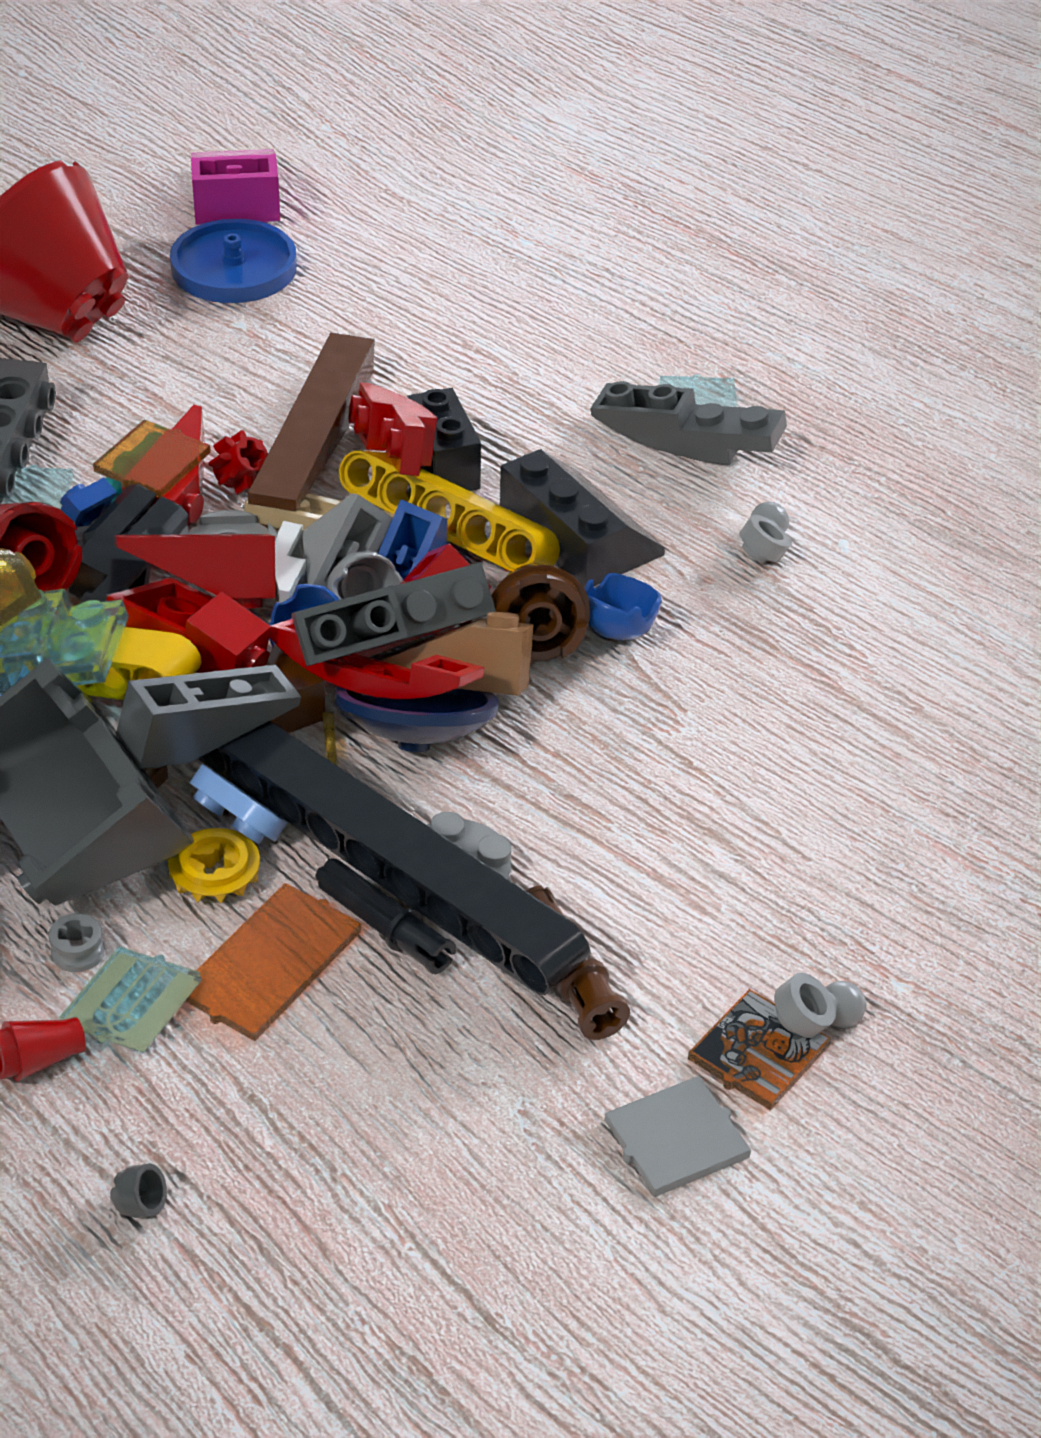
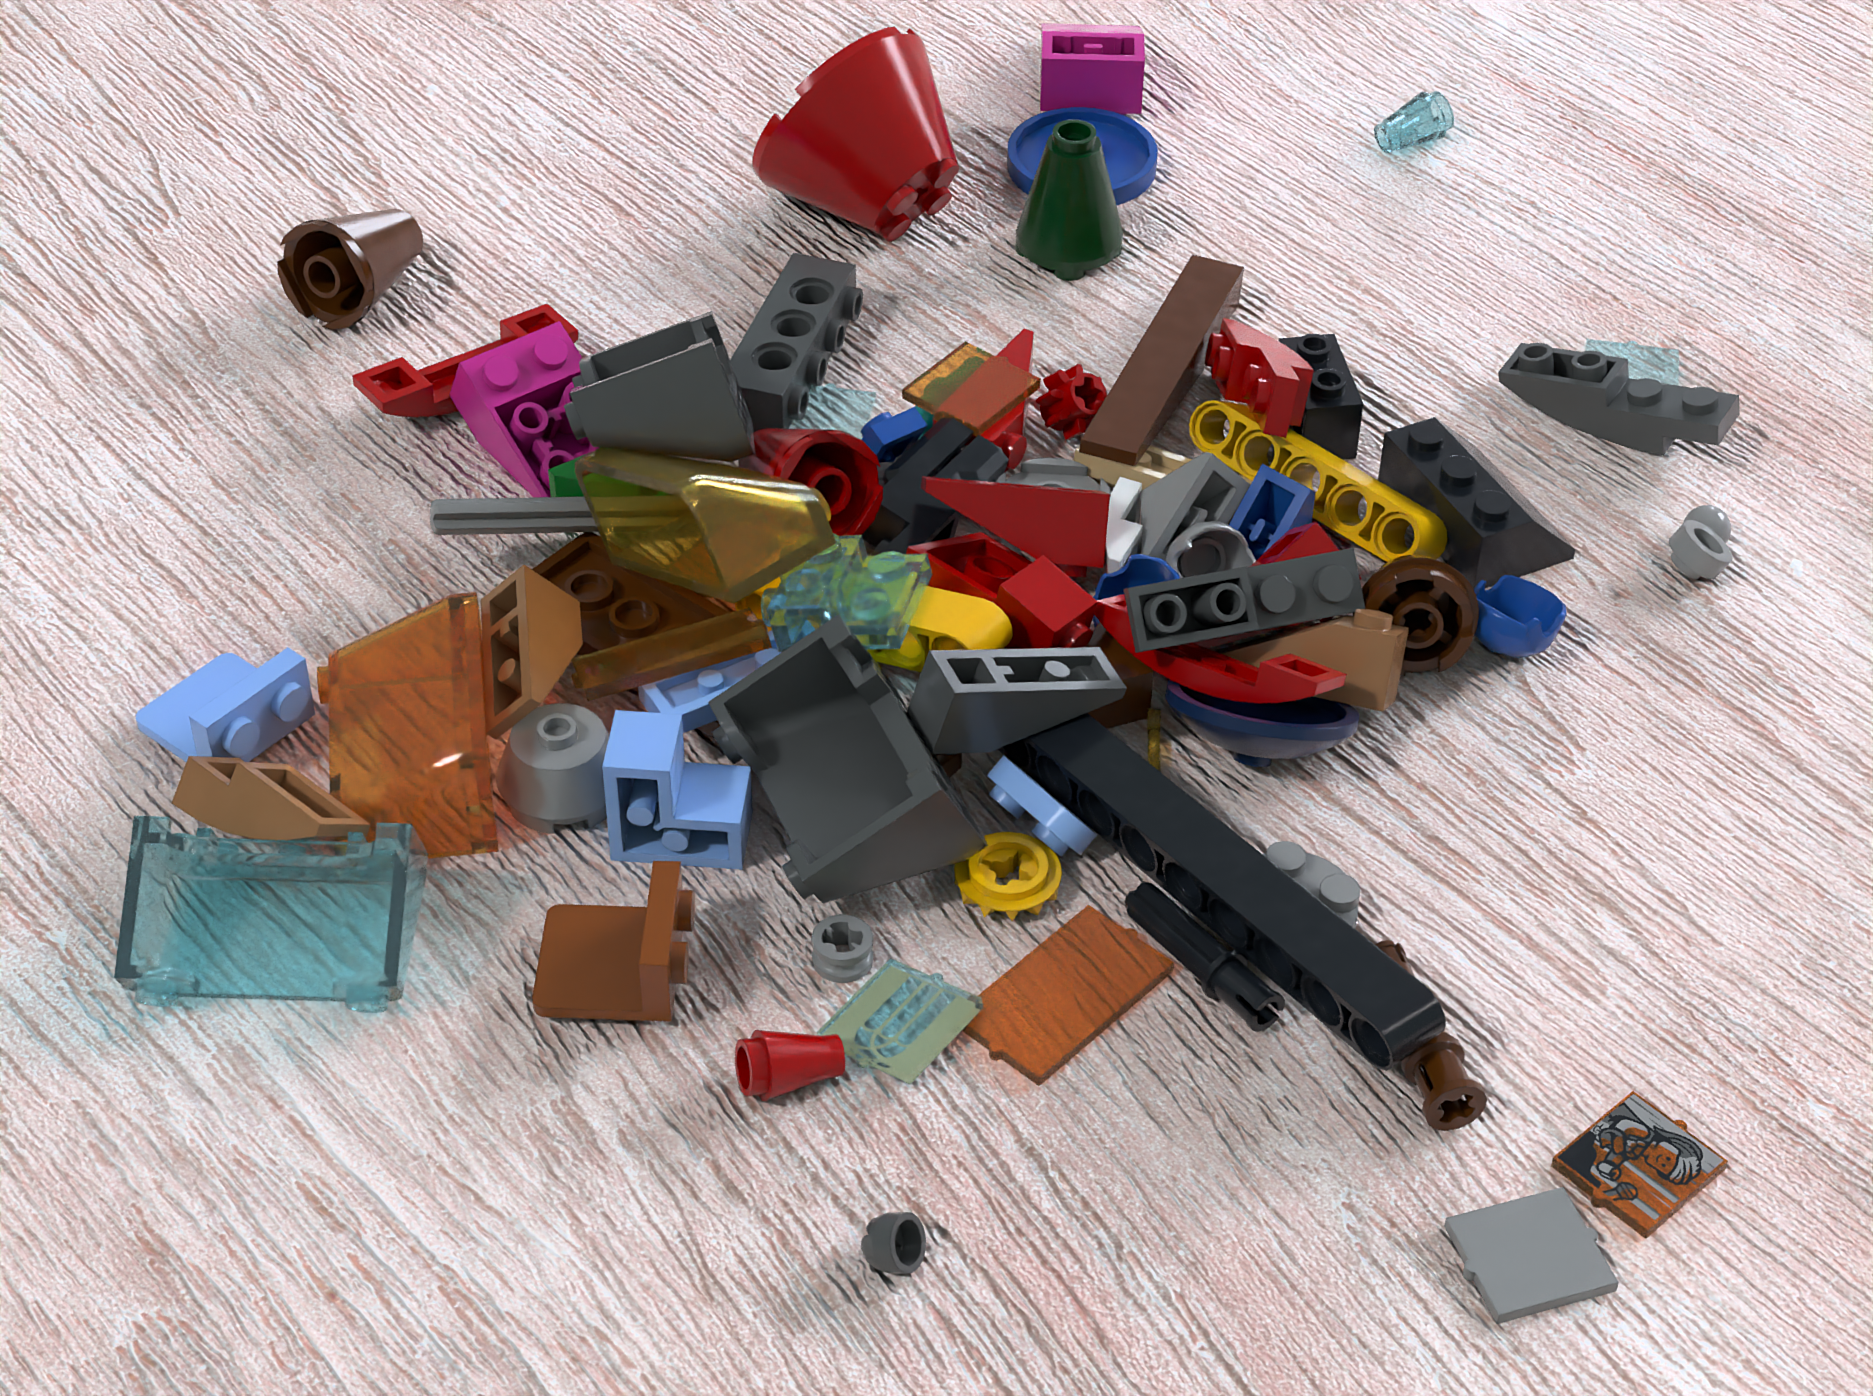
camera: 10 degrees right, 0 degrees up
light grey plate [774,973,866,1038] -> none
none -> dark green cone [1015,119,1123,281]
none -> clear light blue cone [1374,91,1454,153]

